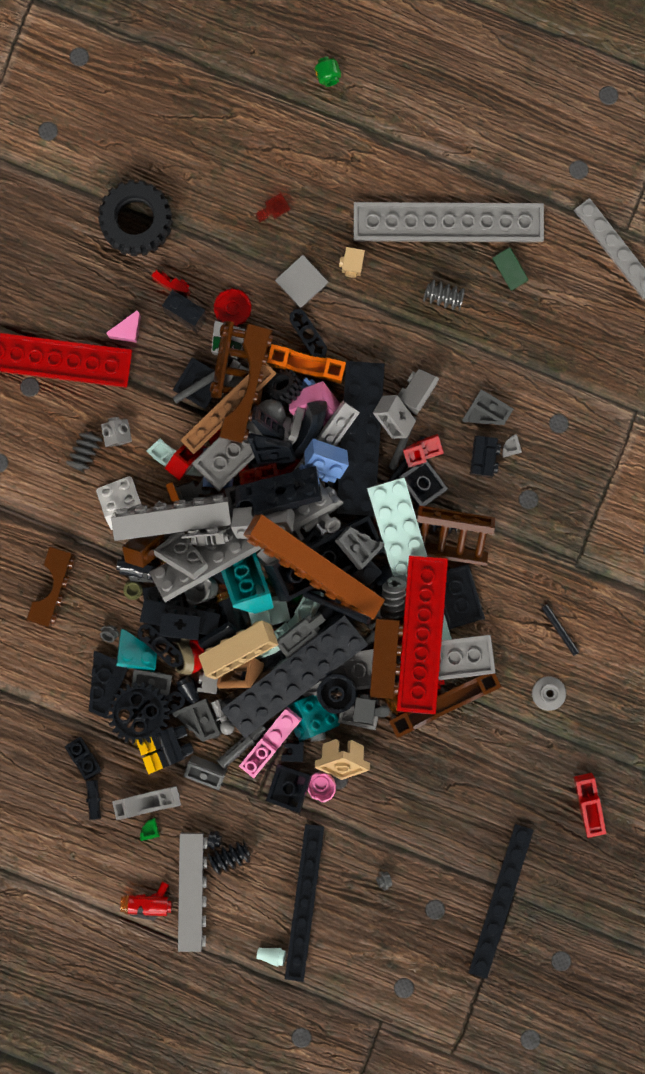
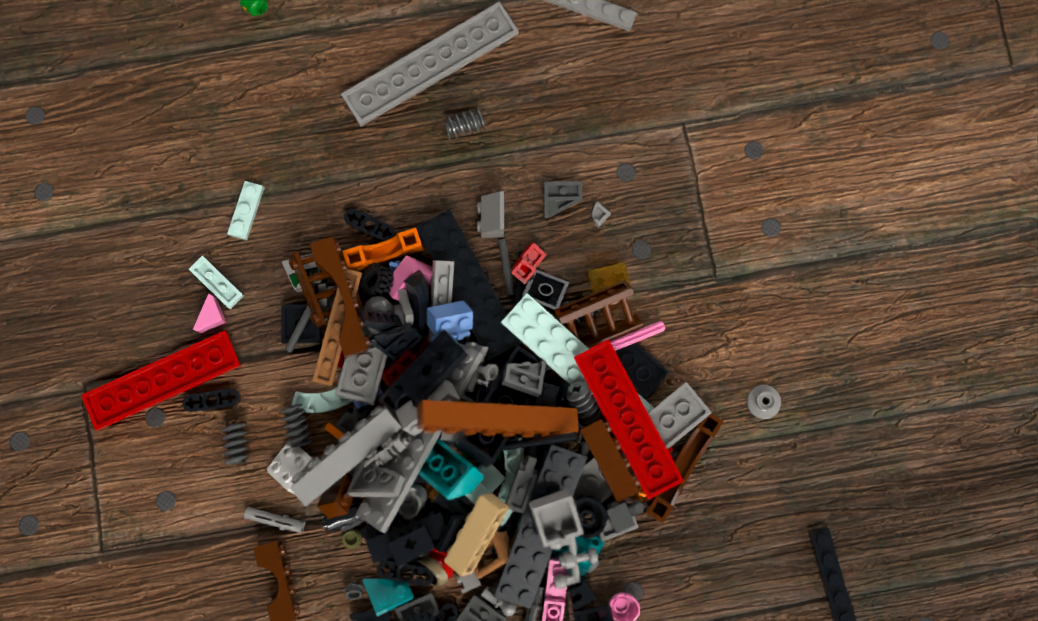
camera: 30 degrees left, 5 degrees down
black tyre [98,180,173,257] -> none
light grey brick [101,417,132,447] -> none
red slope [151,270,190,296] -> none
black brick [162,290,207,333] -> none
red slope [164,445,207,480] -> none
black cone [176,675,200,705] -> none
red tile [214,289,251,327] -> none
clear red plate [256,193,291,222] -> none
light grey tile [275,255,329,309] -> none
tan panel [315,739,370,780] -> none
tan brick [339,247,365,278] -> none
light grey brick [373,395,416,439] -> none
black brick [470,436,501,478] -> none
dark green slope [492,247,528,291] -> none
black bar [541,604,580,656] -> none
red slope [573,773,606,838] -> none
none -> black beam [182,389,241,412]
none -> light aqua plate [189,256,244,309]
none -> light aqua plate [227,181,264,241]
none -> light grey pin [244,507,305,534]
none -> dark grey piece [279,404,311,447]
none -> light grey piece [528,489,583,547]
none -> light grey piece [549,536,598,589]
none -> clear yellow brick [587,262,631,294]
none -> bright pink axle [610,321,665,351]

